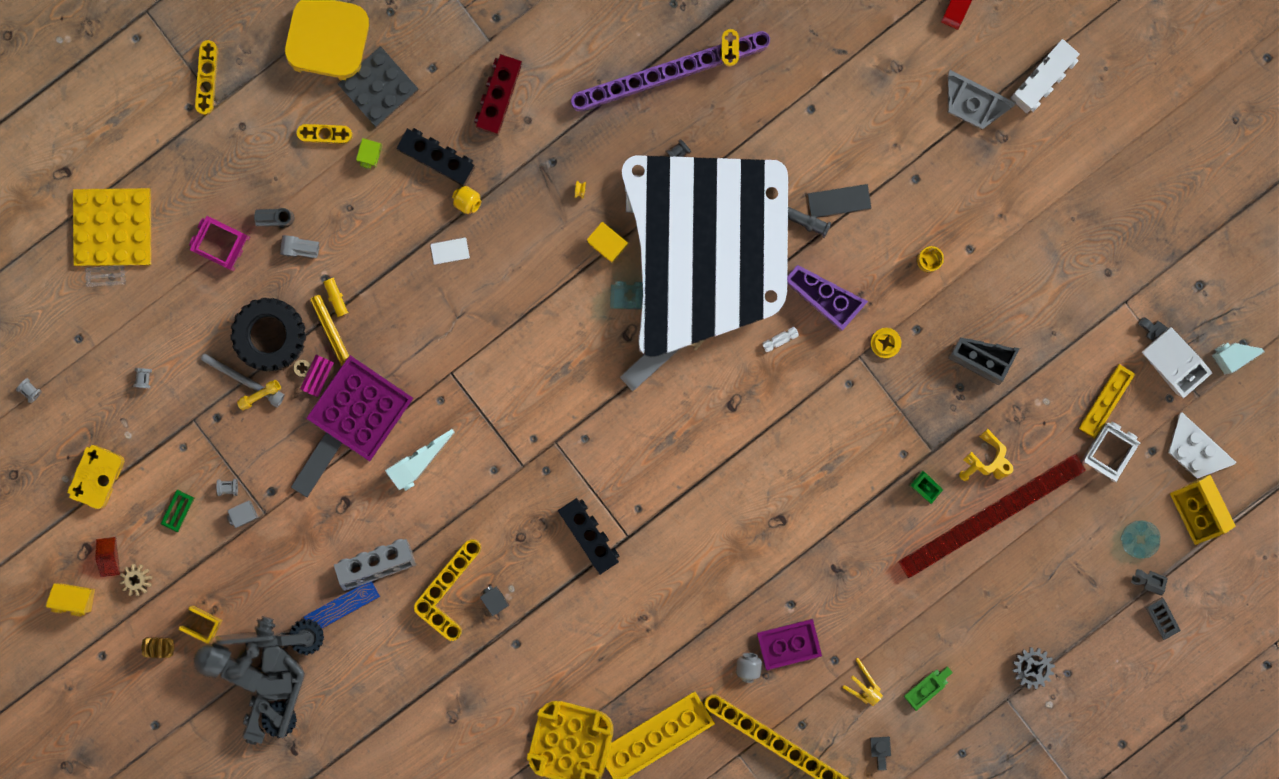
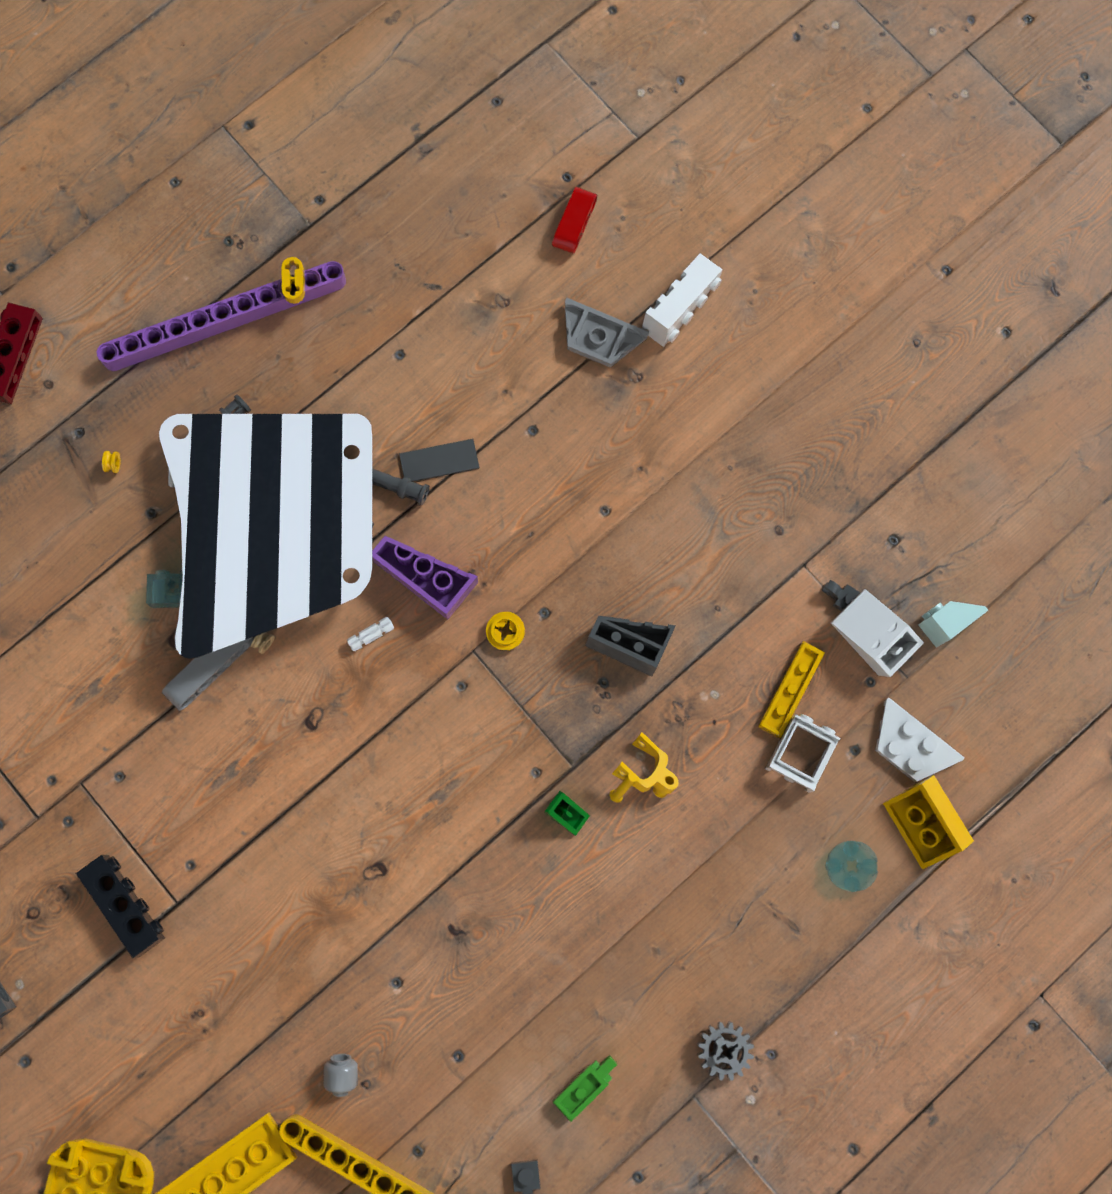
camera: 10 degrees left, 10 degrees down
yellow piece [587,222,628,263] -> none
magenta plate [757,619,822,670] -> none
yellow plant [843,658,883,706] -> none
clear red beam [898,453,1086,578] -> none
yellow wheel [917,246,944,273] -> none
dark grey plate [1131,569,1168,596] -> none
dark grey slope [1145,597,1181,640] -> none

